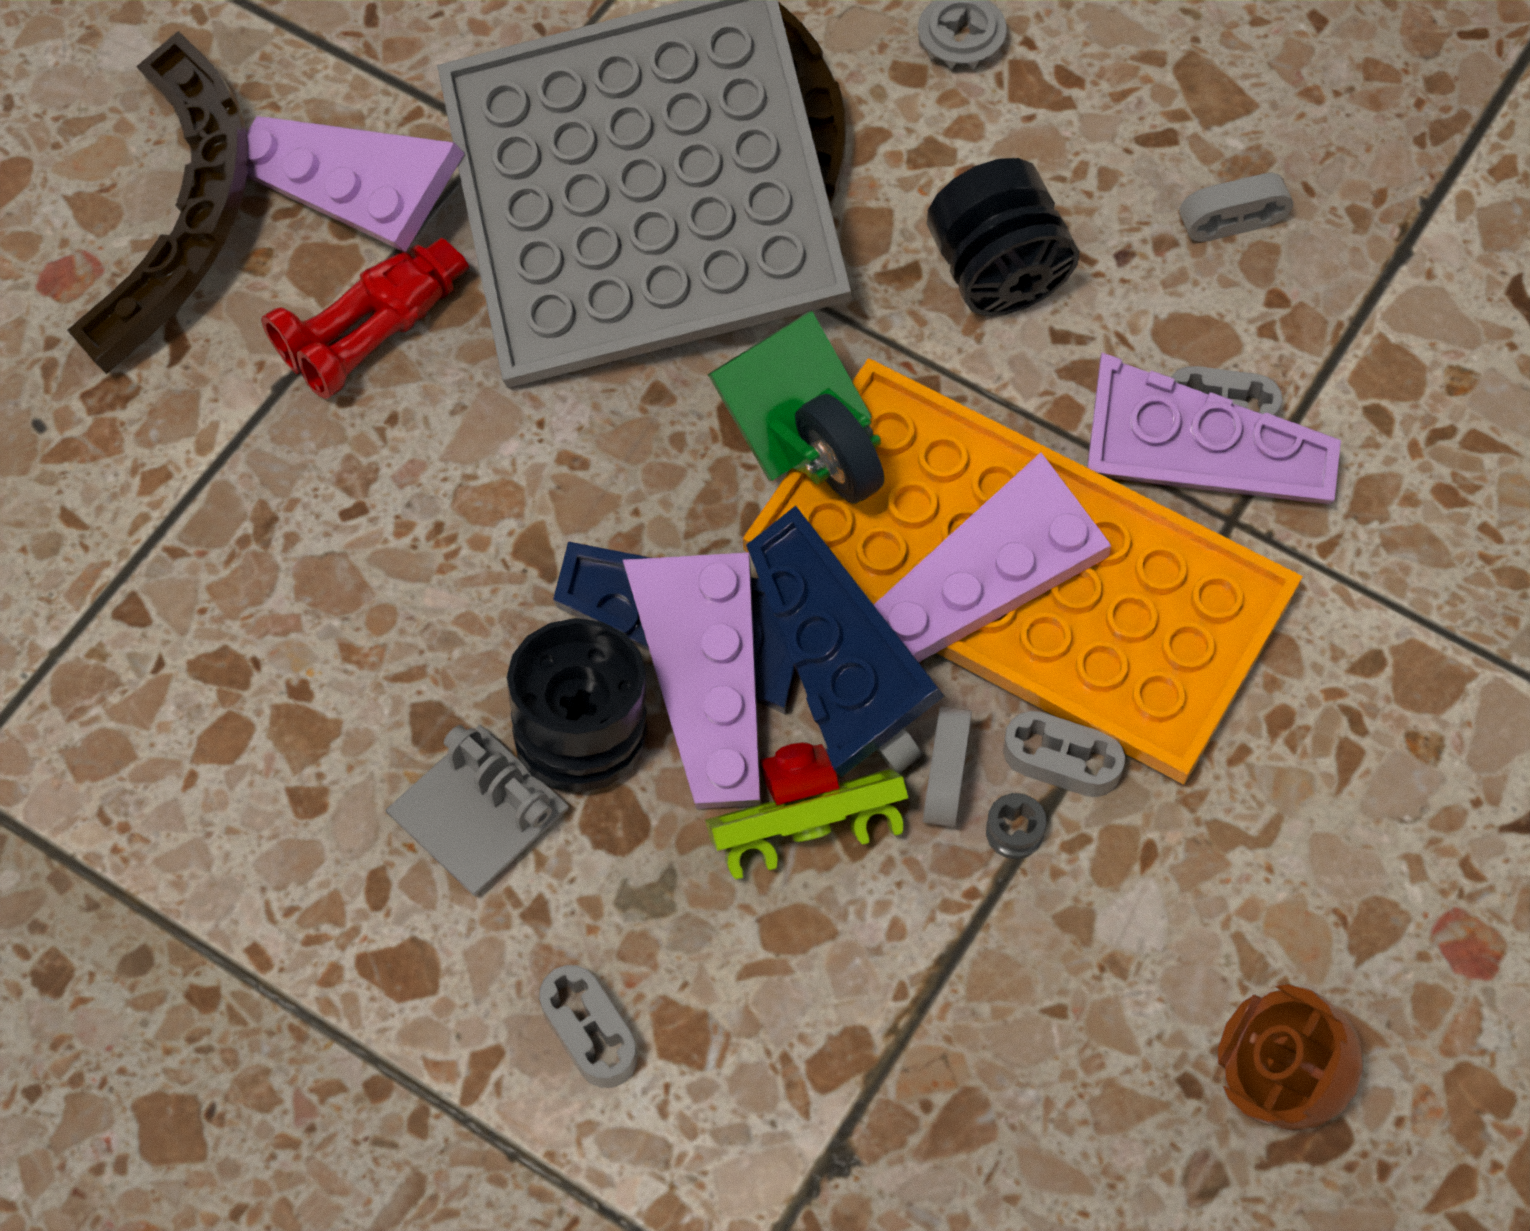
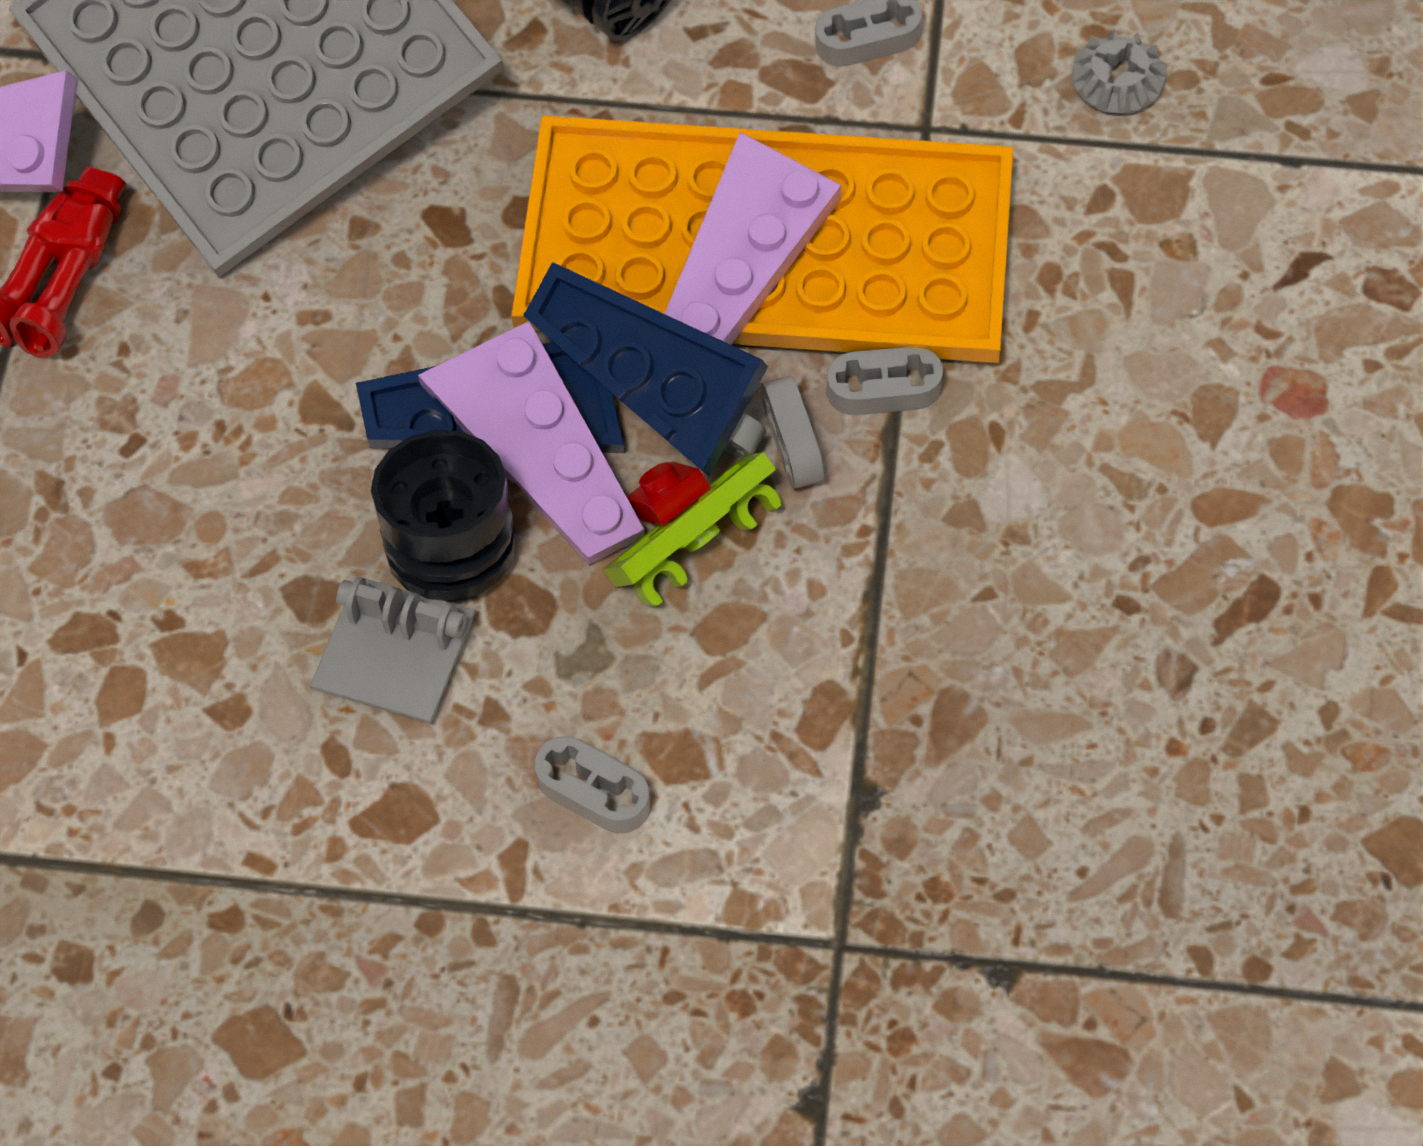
camera: 25 degrees left, 0 degrees up
green plate [707,311,884,504] -> none
dark grey bush [986,793,1046,859] -> none
lavender wing [1087,352,1341,505] -> none
dark orange cylinder [1218,984,1363,1131] -> none
none -> light grey gear [1072,29,1166,113]

